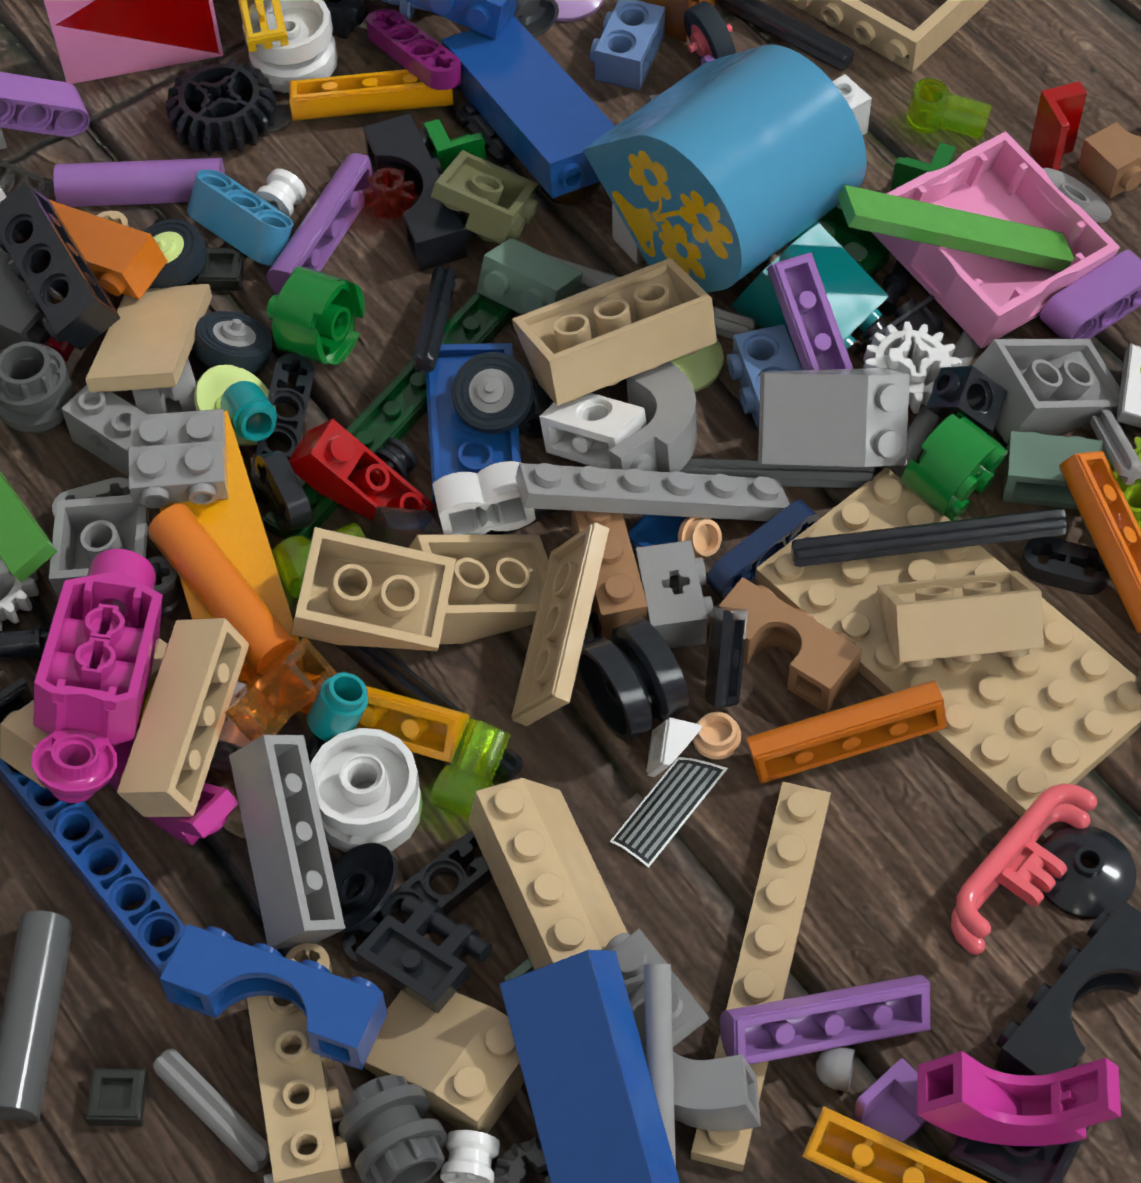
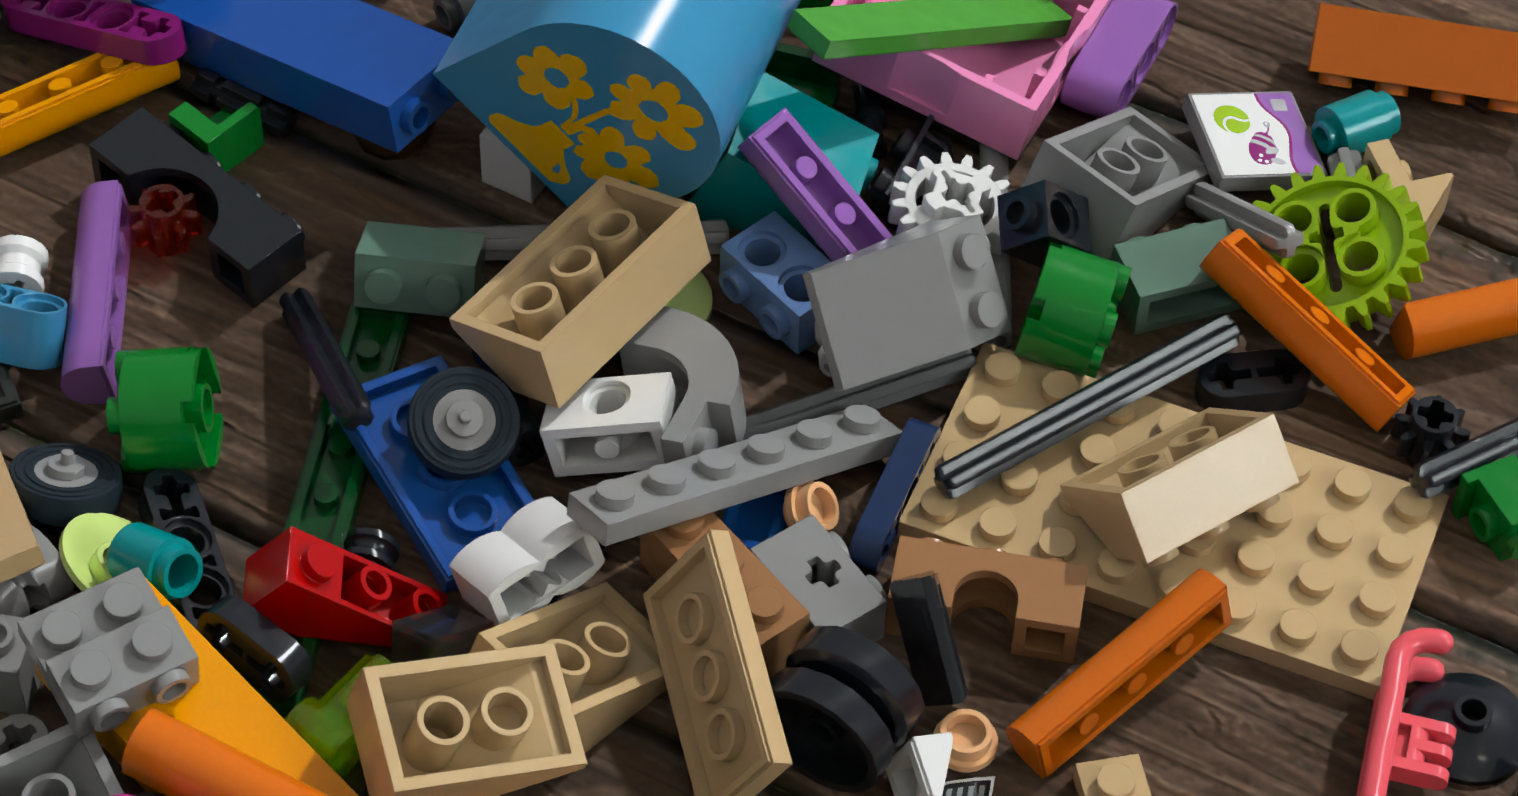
camera: 30 degrees left, 5 degrees down
olive plate [431,150,539,244] -> none

